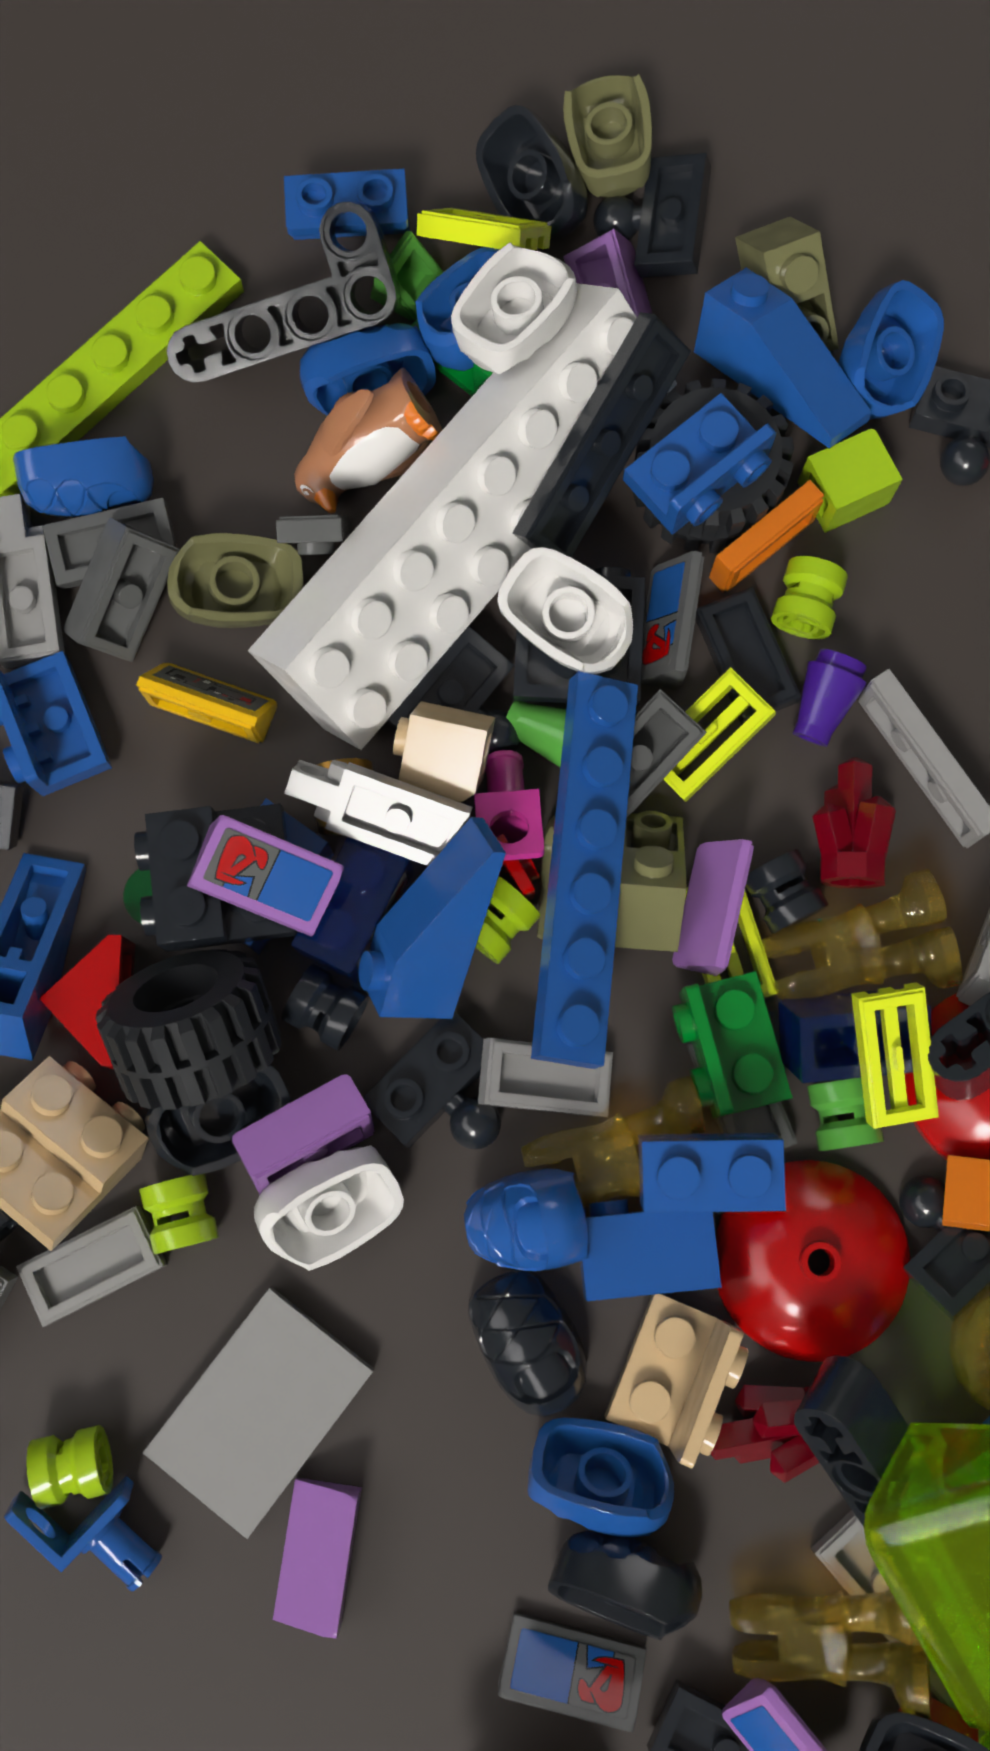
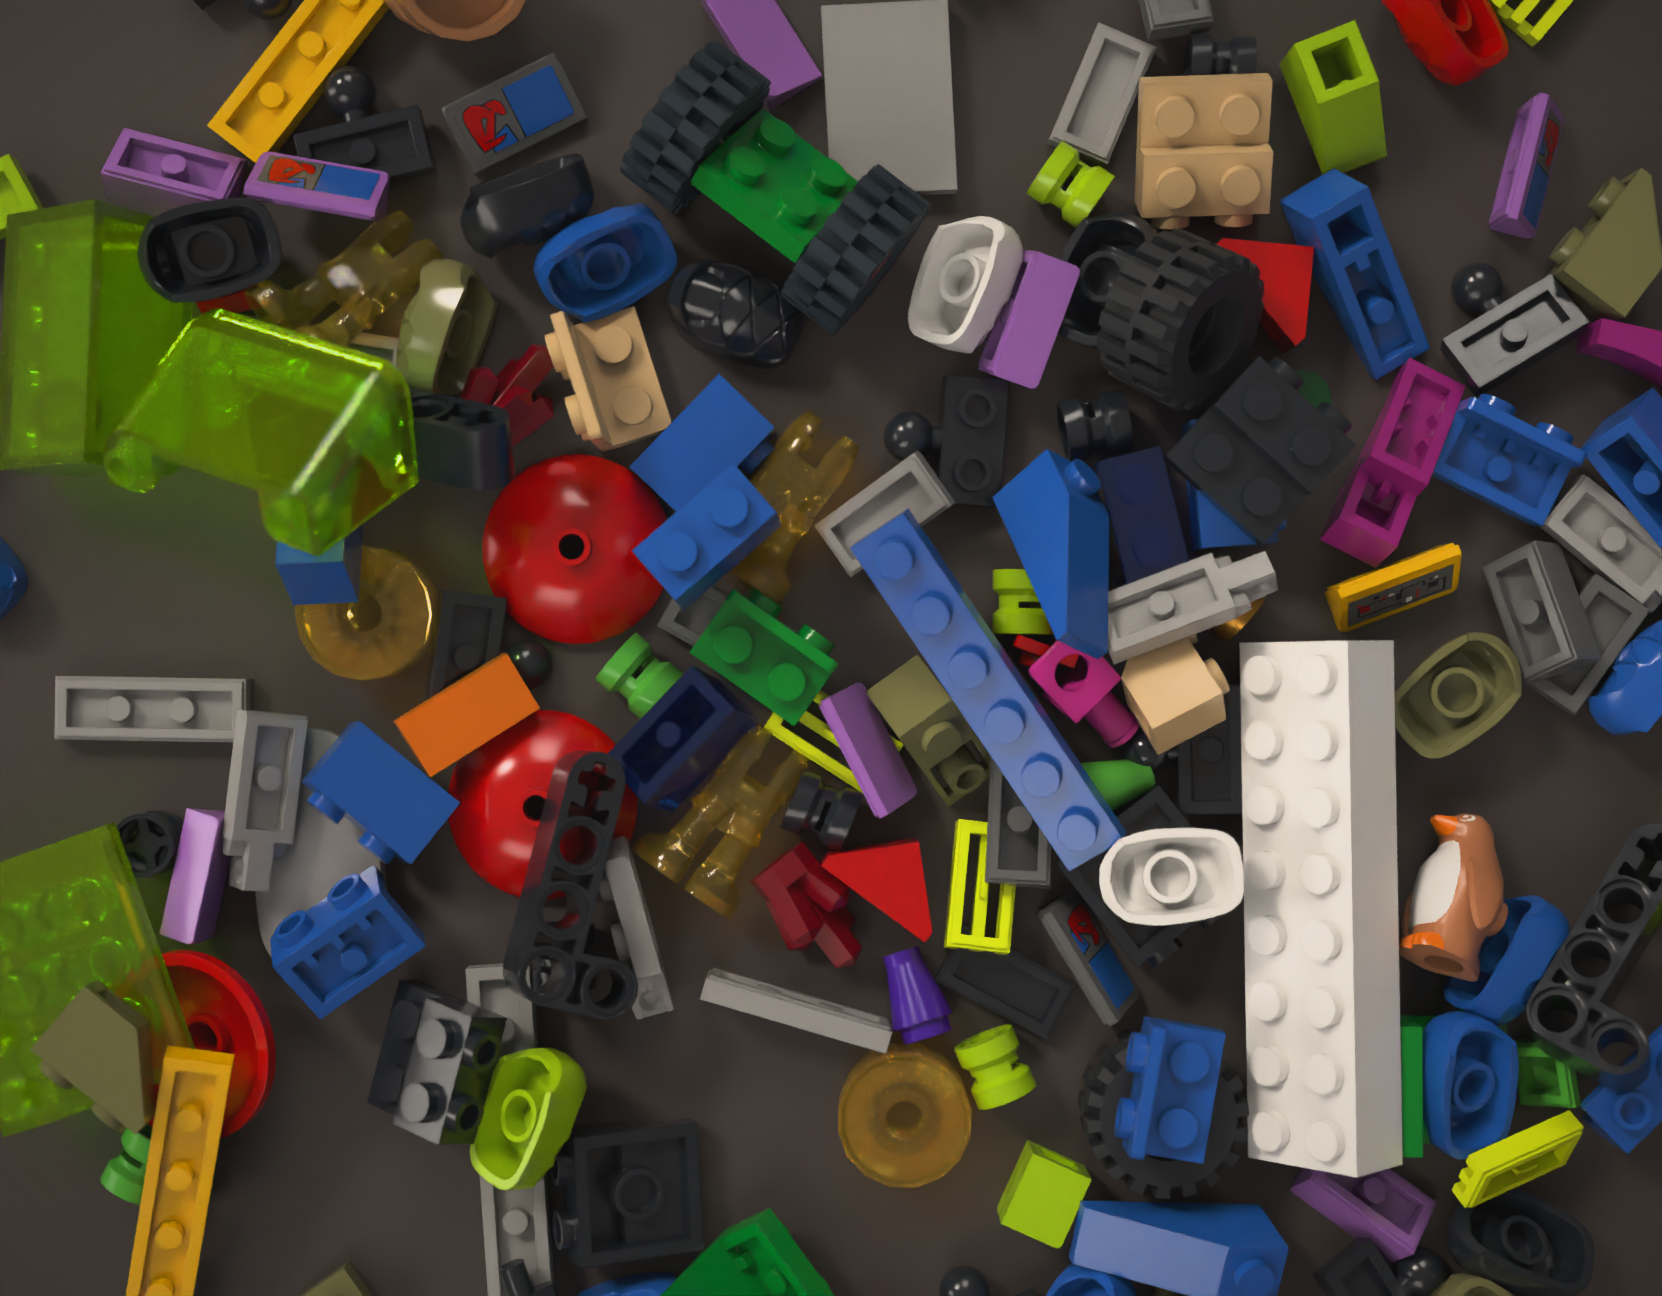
camera: 140 degrees right, 10 degrees up
slope [187,815,344,936] -> none
dark grey plate [276,515,351,555] -> none
white piece [451,242,577,374] -> none
blue piece [464,1169,589,1271] -> none
black tile [512,312,691,558] -> none
orange tile [709,480,824,593] -> none
neon yellow tile [851,982,939,1129] -> none
none -> olive piece [396,259,498,398]
none -> black plate [620,40,931,335]
none -> red slope [821,837,933,942]
none -> clear yellow wheel [838,1043,972,1188]
none -> magenta slope [1319,357,1466,568]

